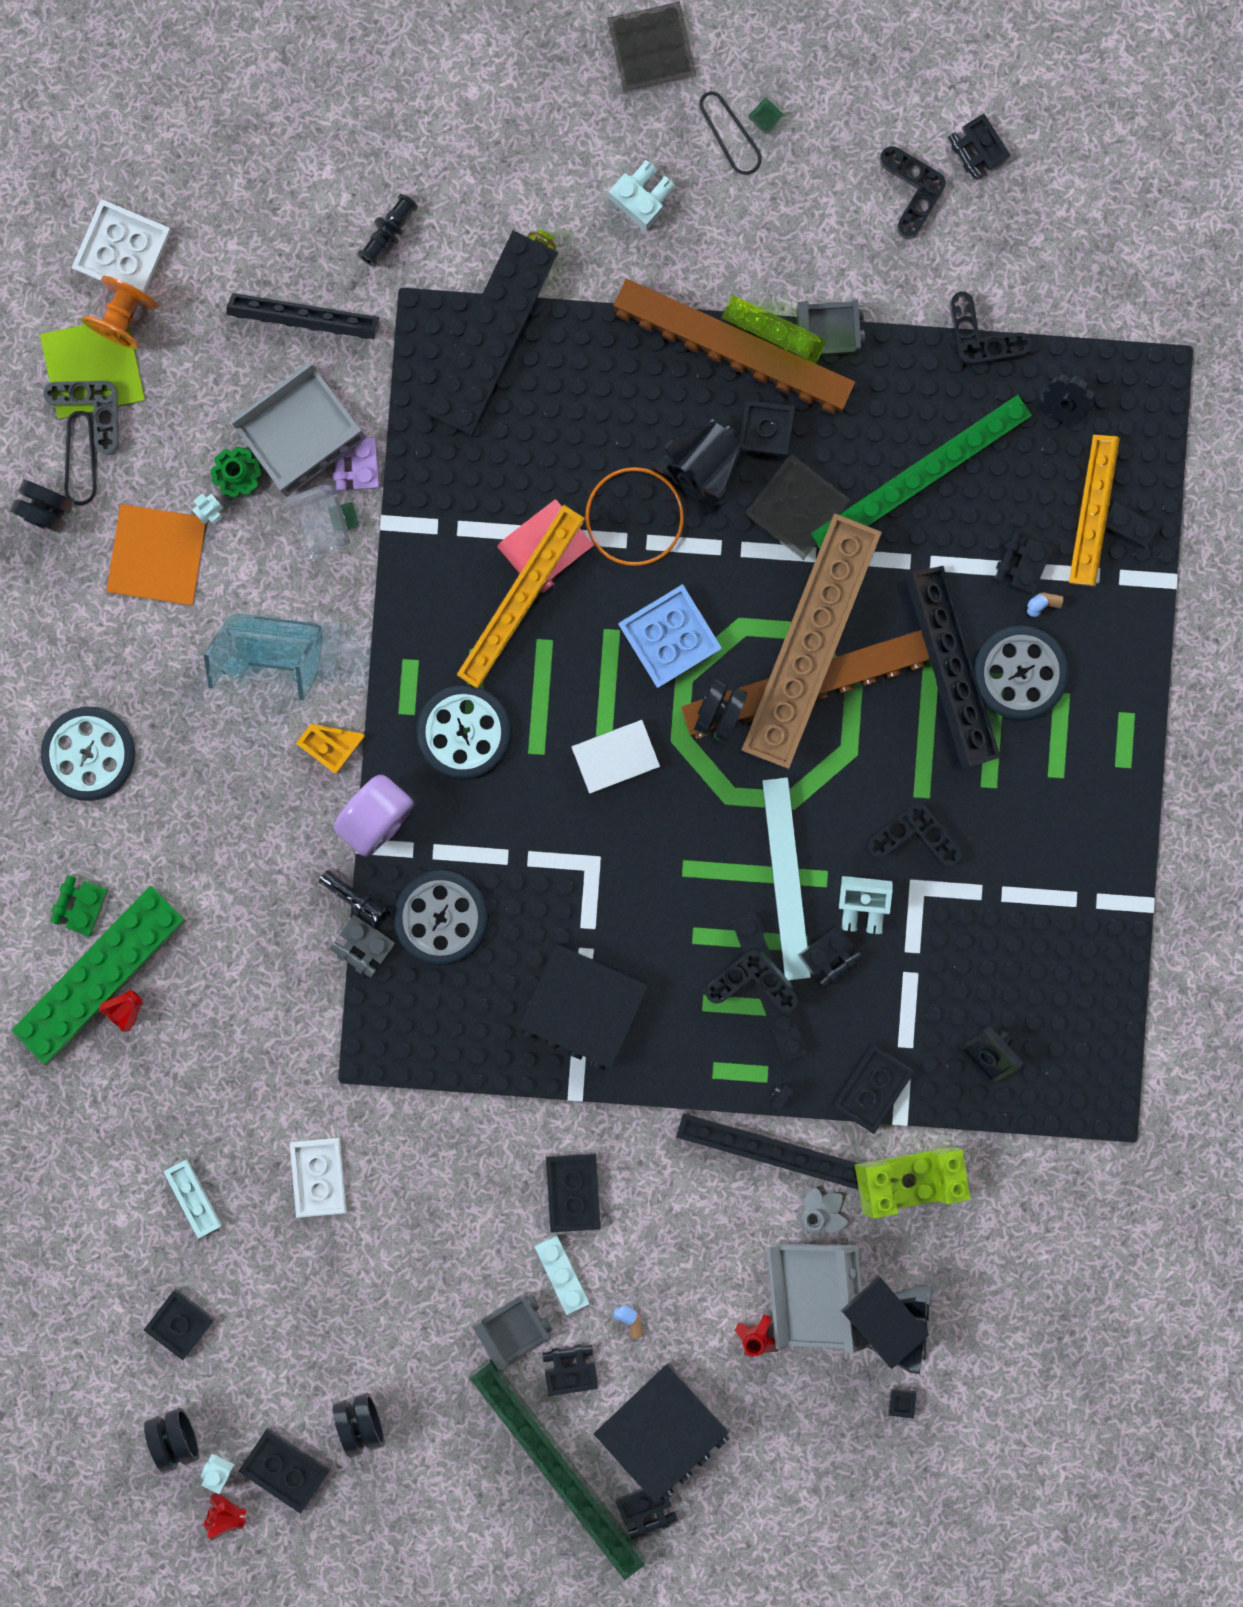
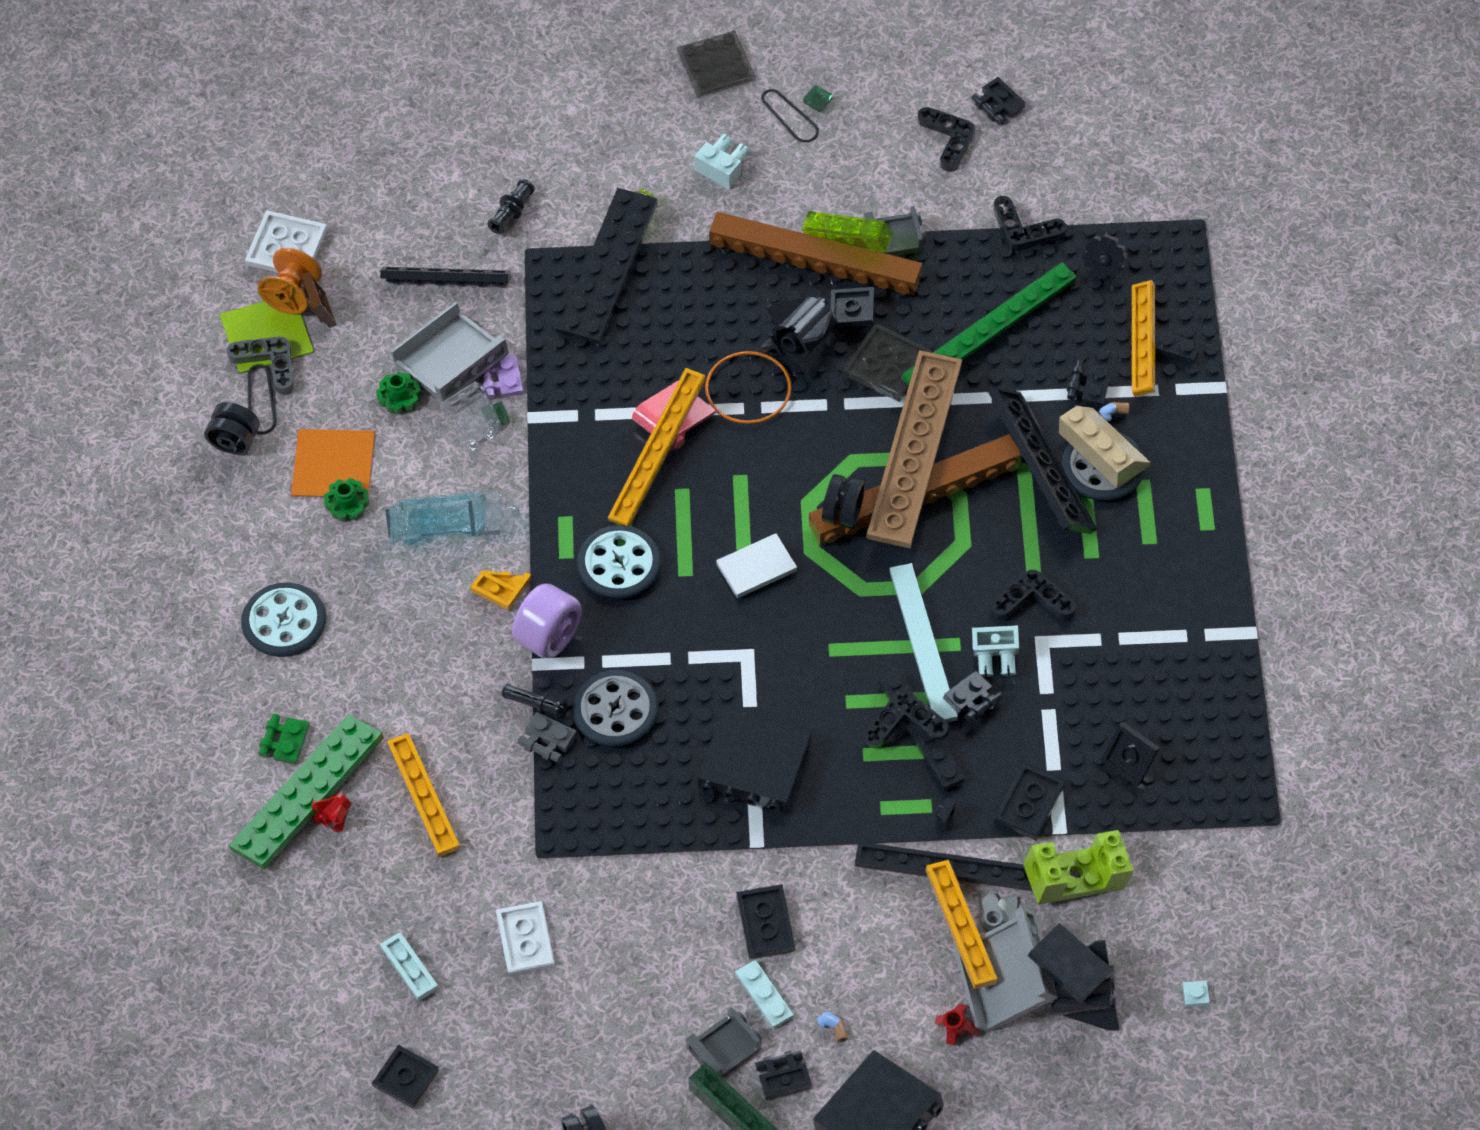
camera: 10 degrees left, 30 degrees down
light aqua gear [193,493,224,524] -> none
light blue plate [618,584,722,688] -> none
black plate [888,1389,917,1419] -> none
none -> reddish brown plate [302,271,337,328]
none -> green plant [324,478,369,522]
none -> light orange plate [387,733,460,858]
none -> light orange plate [926,860,997,989]
none -> tan slope [1059,406,1151,488]
none -> light aqua plate [1182,981,1210,1008]

